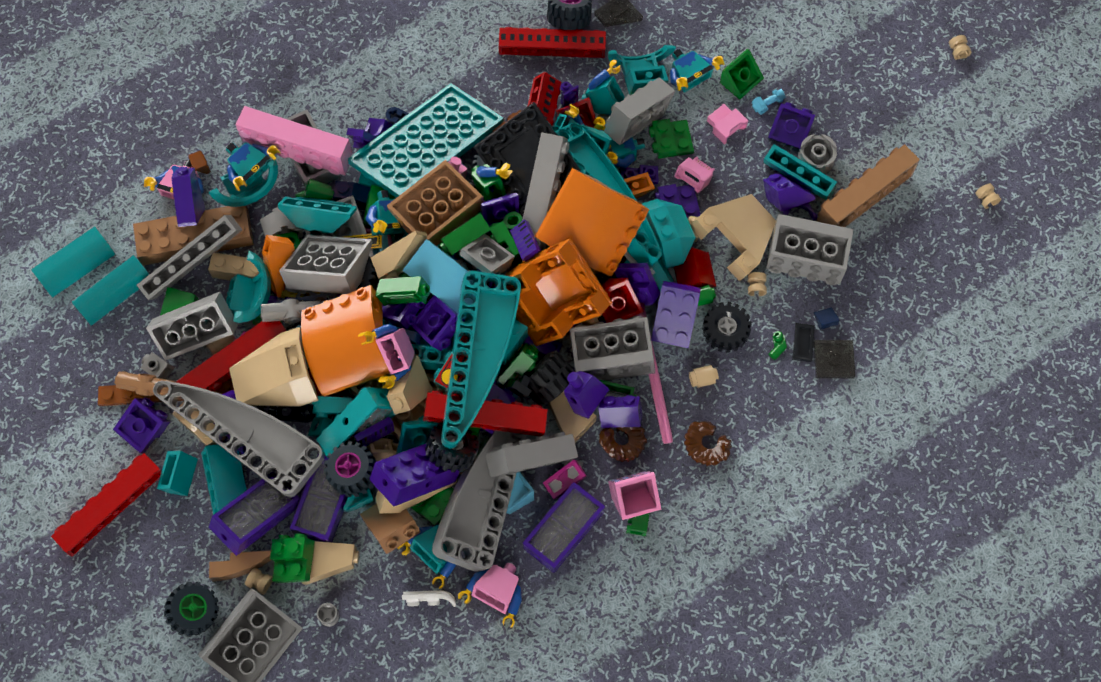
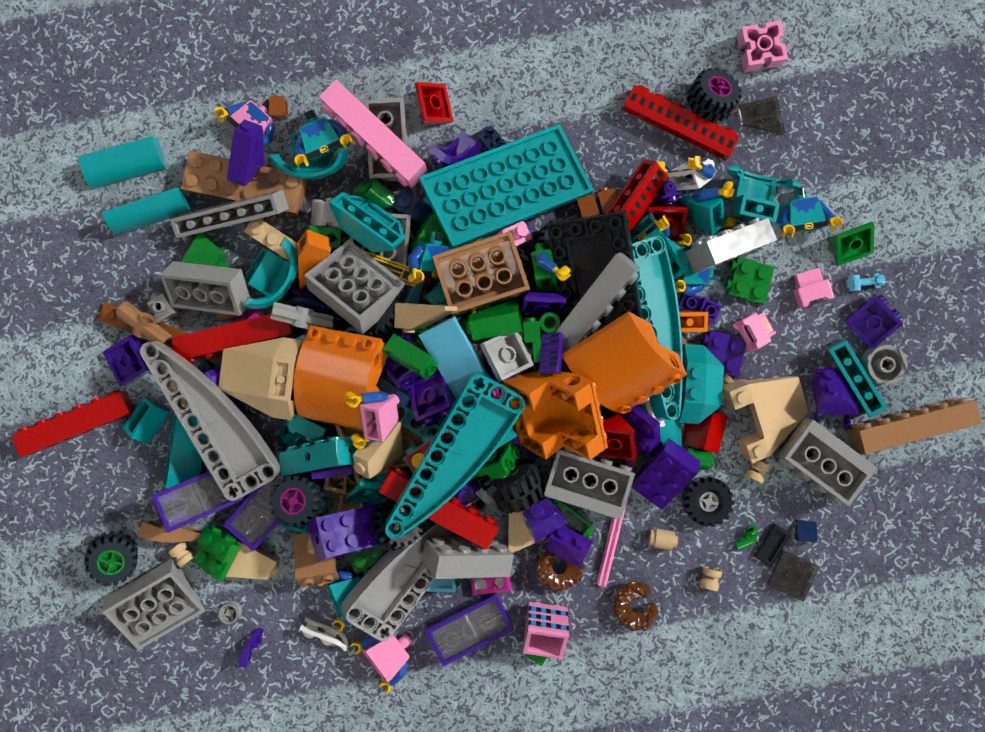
camera: 25 degrees right, 20 degrees up
none -> dark purple slope [238,628,264,668]
none -> red slope [415,82,454,128]
none -> torso [657,156,715,191]
none -> tan wheel [699,566,723,591]

